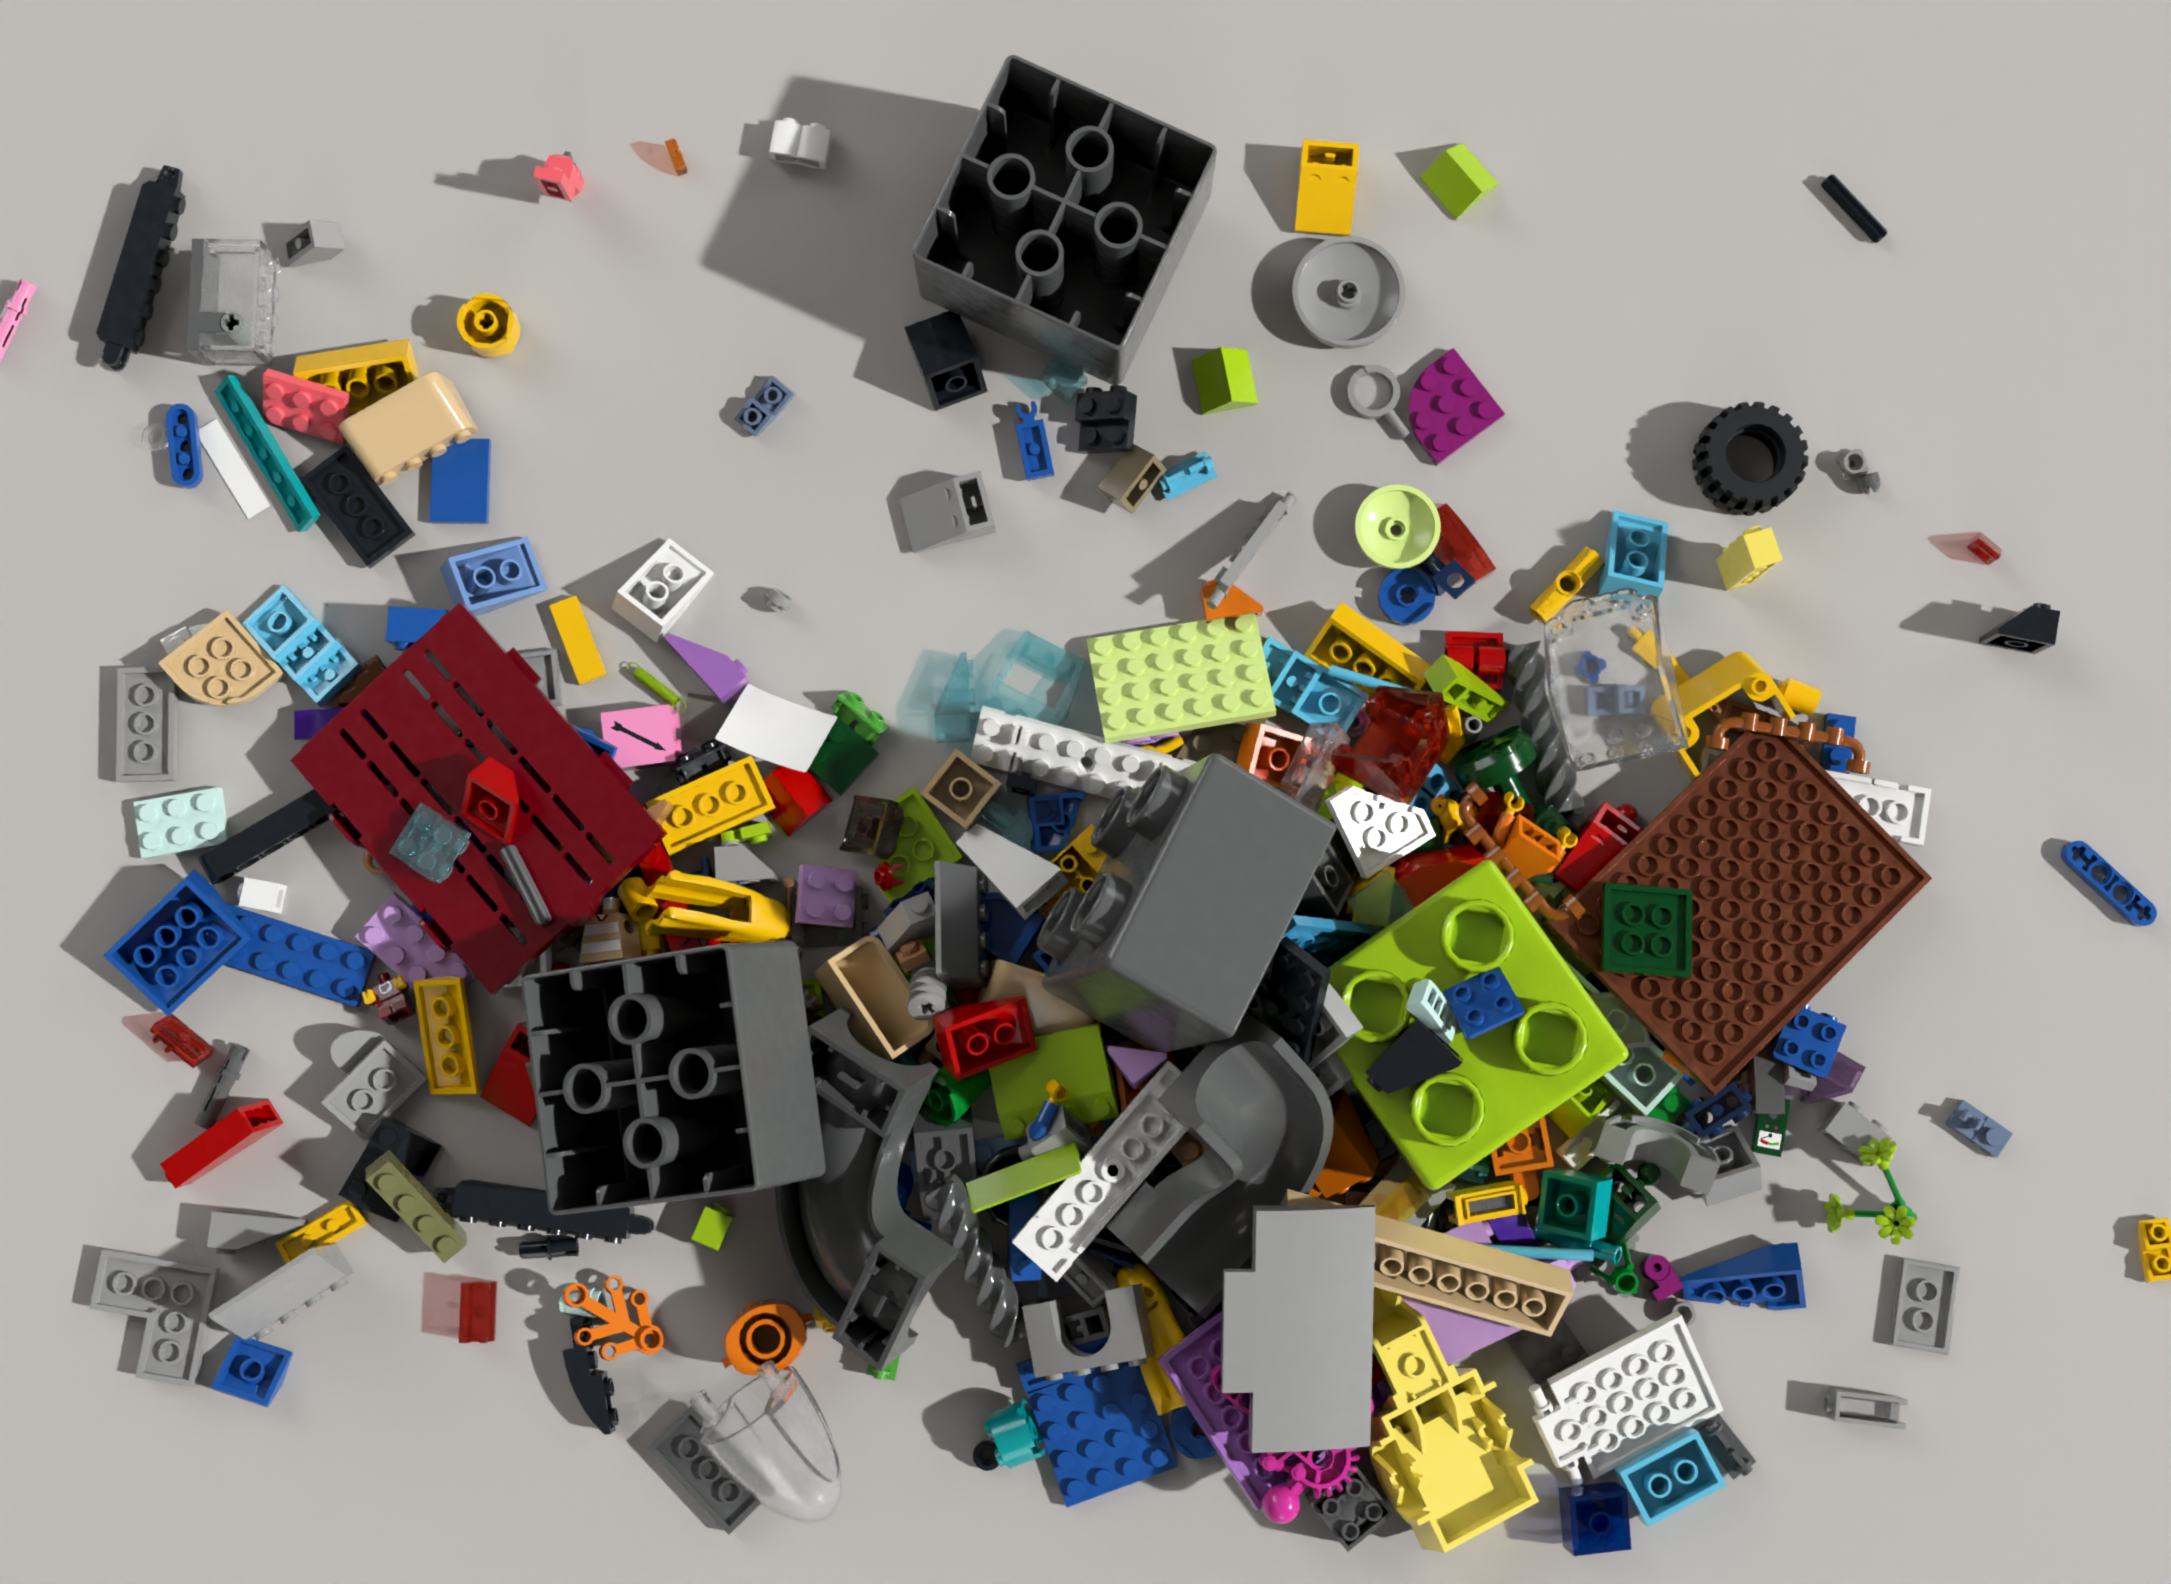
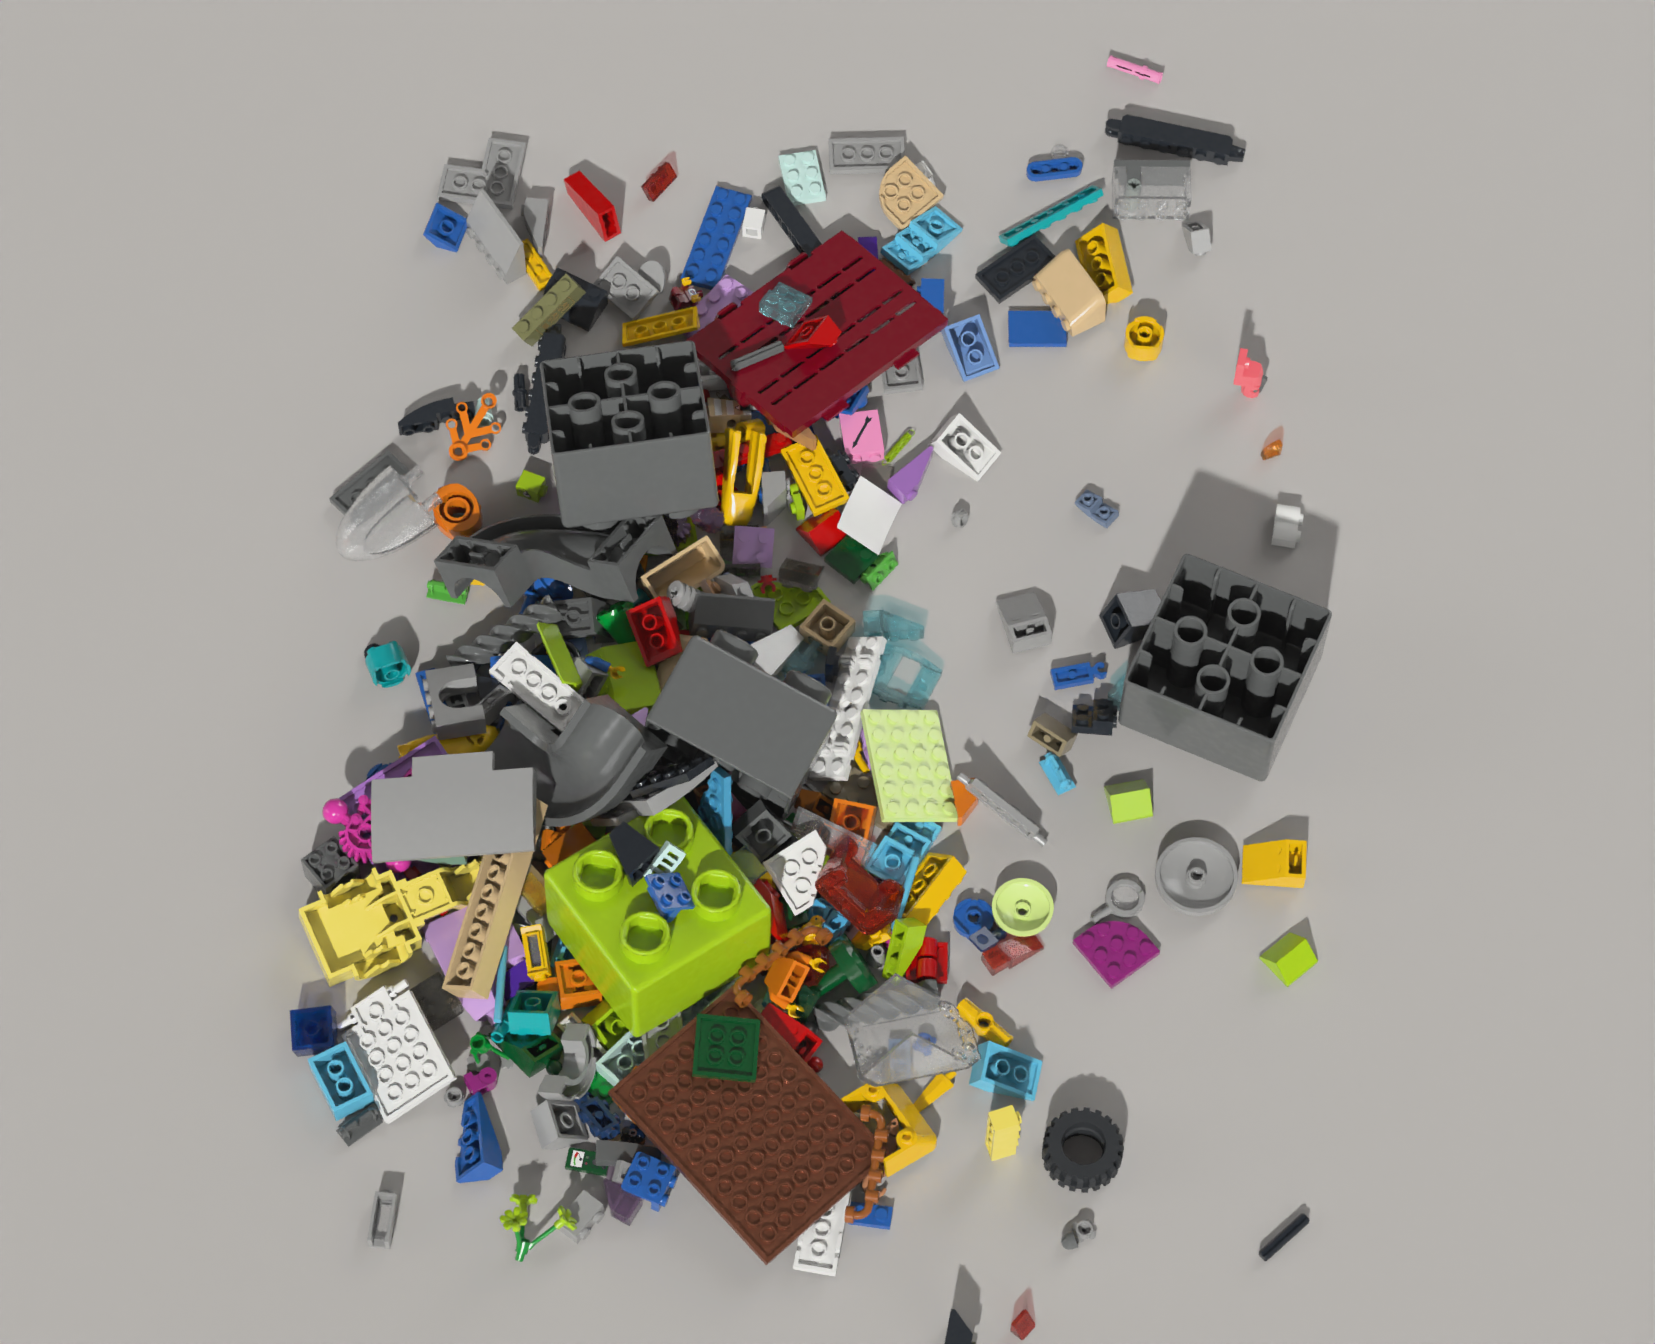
camera: 90 degrees right, 20 degrees down
blue slope [103,869,252,1016] -> none
dark grey pin [194,1043,250,1130] -> none
white sticker [199,418,270,519] -> none
coral plate [263,368,349,445] -> none
clear red hinge [459,1281,497,1343] -> none
yellow tile [549,595,607,685] -> none
blue plate [1027,1361,1178,1507] -> none
yellow brick [1777,677,1822,716] -> none
light grey tile [1888,1257,1960,1355] -> none
sand blue plate [1945,1100,2013,1157] -> none

